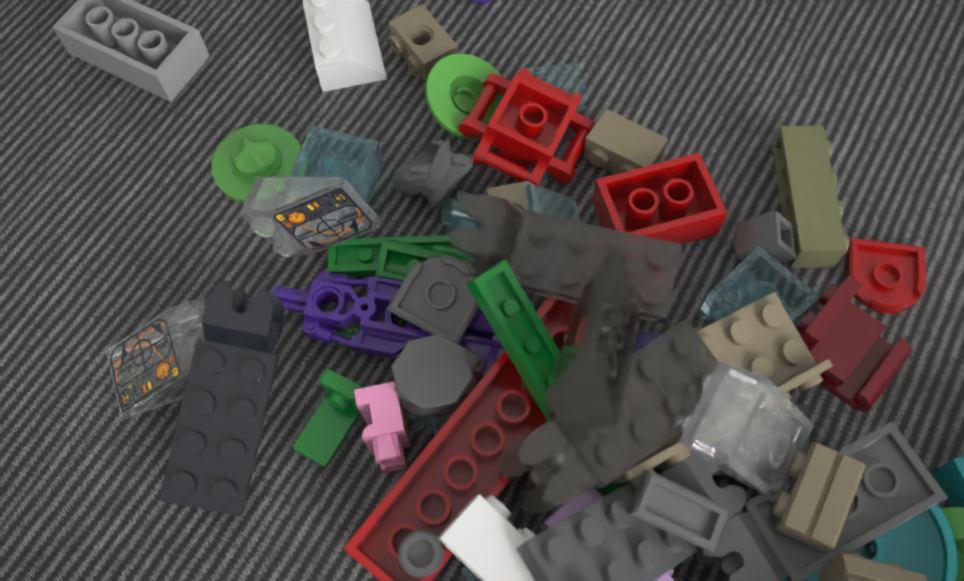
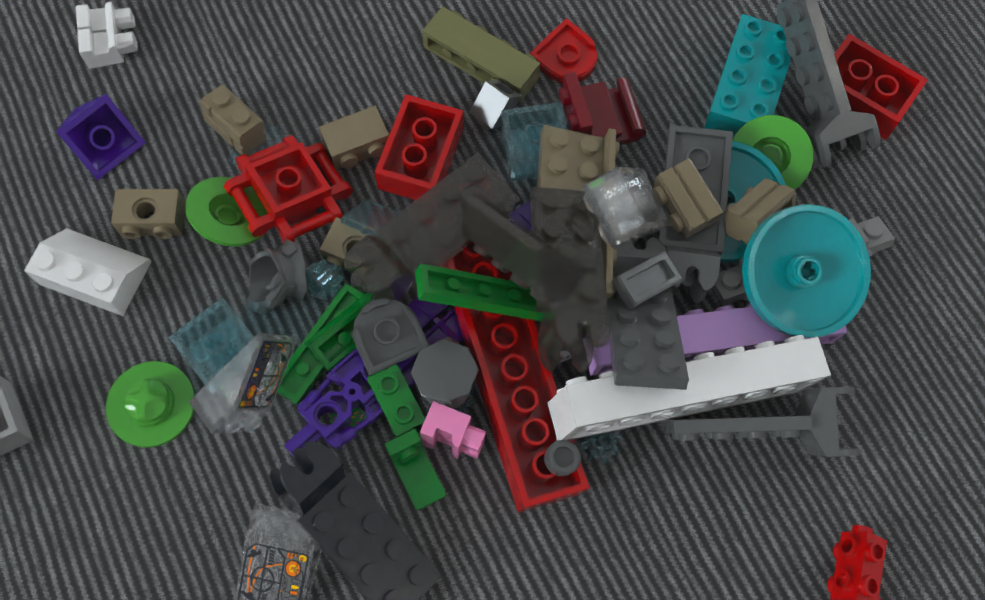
camera: 60 degrees left, 5 degrees up
none -> dark tan brick [200,85,267,156]
none -> green bracket [367,364,425,438]

